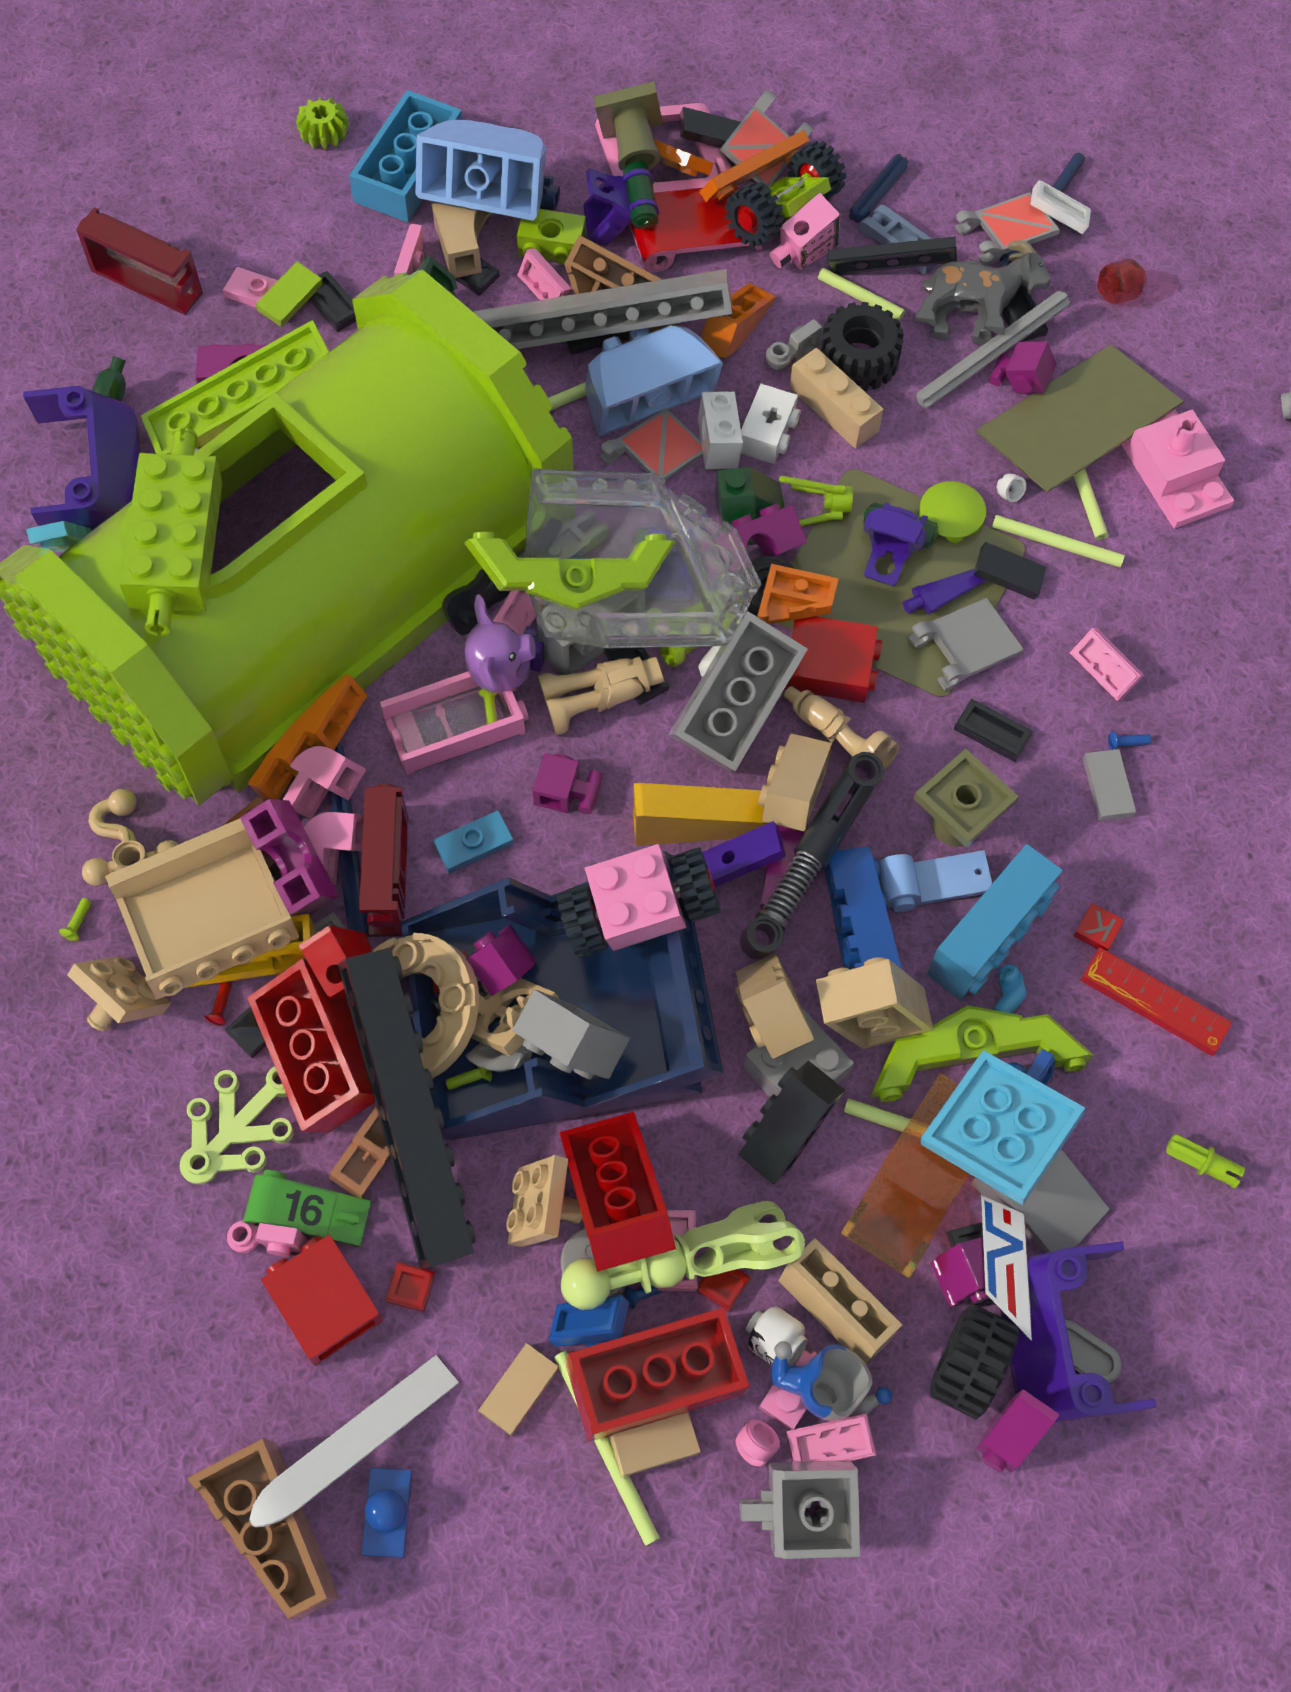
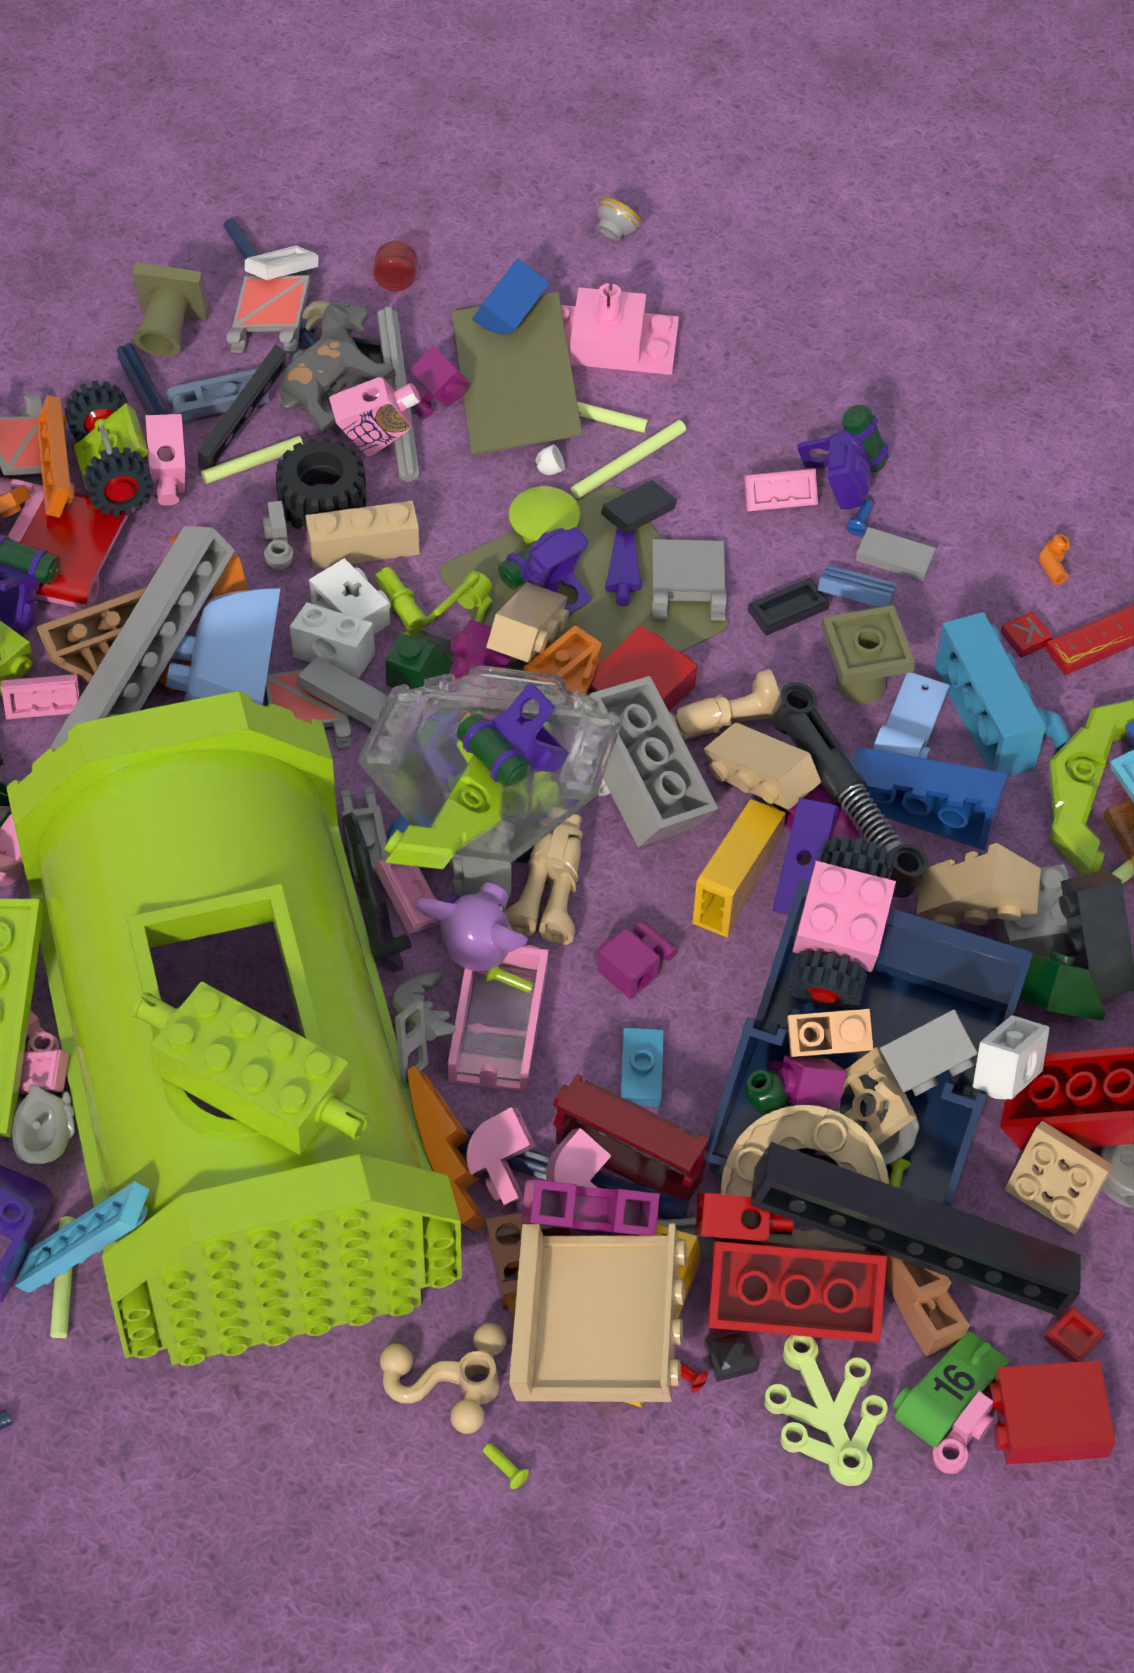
camera: 60 degrees left, 10 degrees down
tan plate [67,956,171,1031] -> none
tan brick [816,957,933,1049] -> none
none -> olive plant [132,262,210,357]
none -> light grey tile [296,656,412,739]
none -> bright pink torso [329,377,421,457]
none -> lime axle [375,567,428,631]
none -> light grey piece [391,972,456,1083]
none -> dark purple piece [457,684,569,788]
none -> blue brick [472,258,550,334]
none -> tan brick [486,582,569,662]
none -> dark green plant [745,1070,790,1116]
none -> light nougat slope [787,1009,873,1057]
none -> dark purple piece [797,405,889,509]
none -> medium blue tile [818,565,897,607]
none -> white brick [973,1015,1050,1099]
none -> dark green slope [1020,951,1106,1021]
none -> orange arm [1039,534,1070,585]

